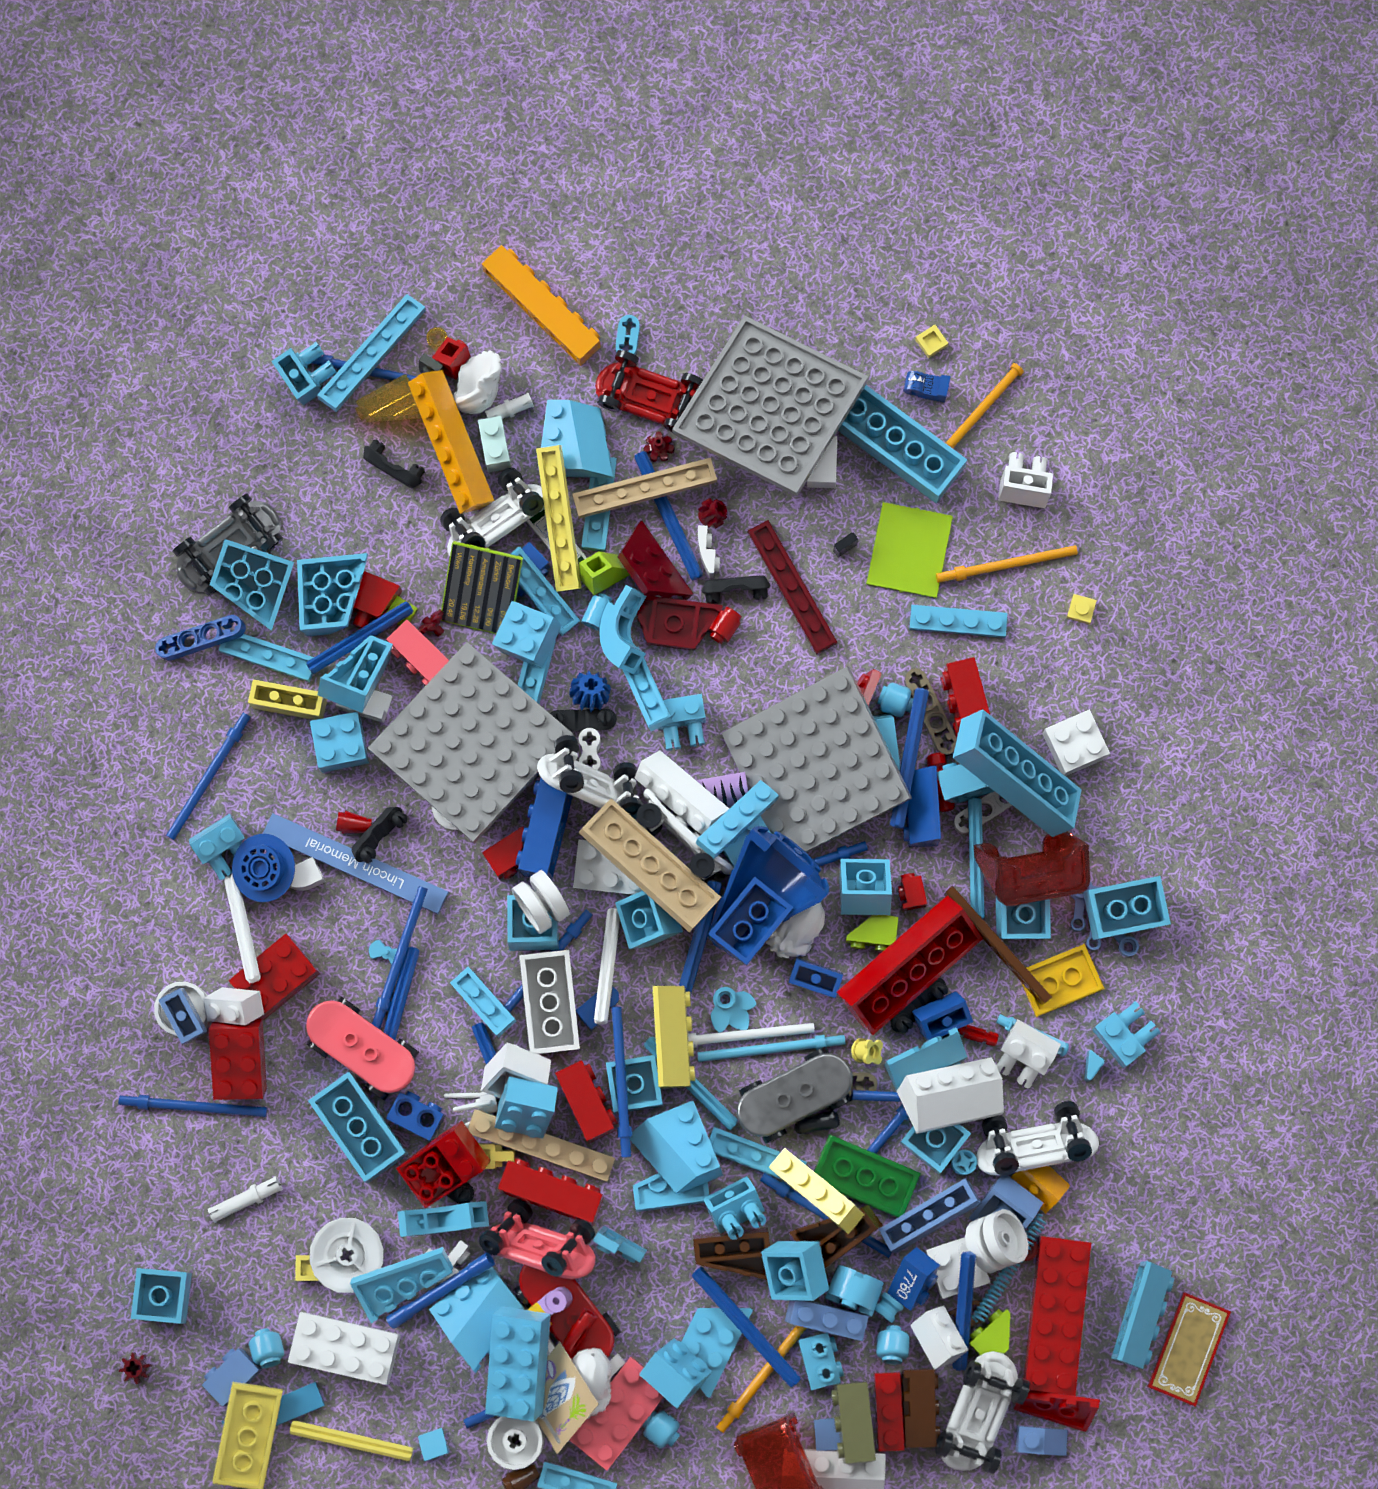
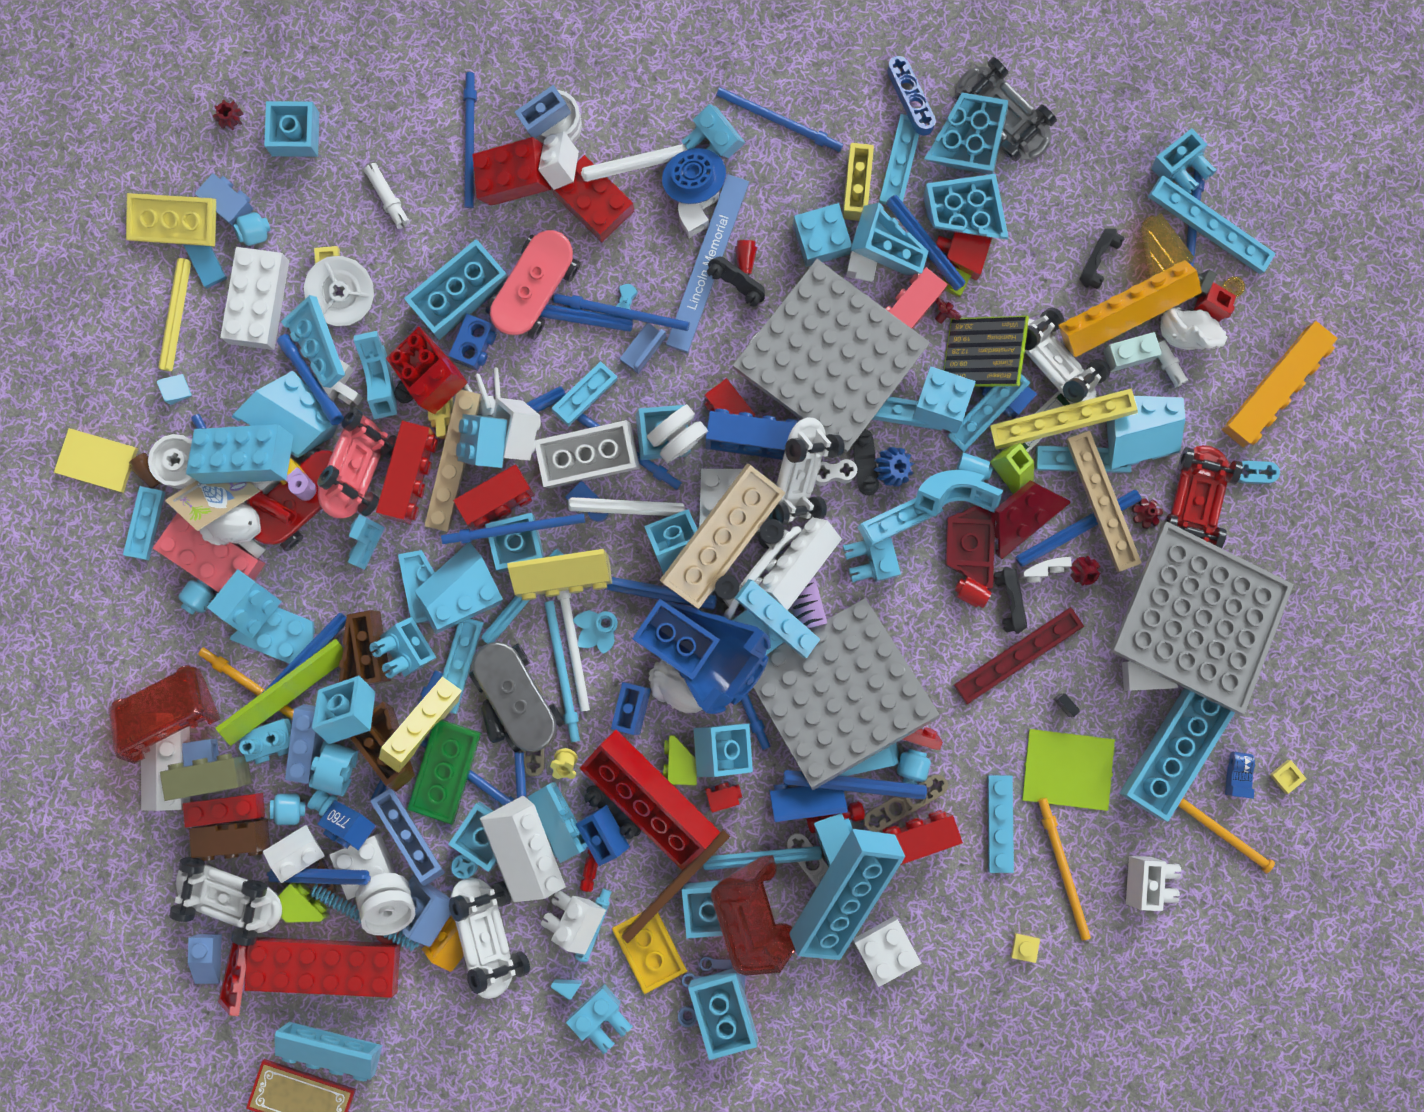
camera: 80 degrees right, 5 degrees up
none -> lime tile [216,639,344,746]
none -> medium blue panel [620,323,666,374]

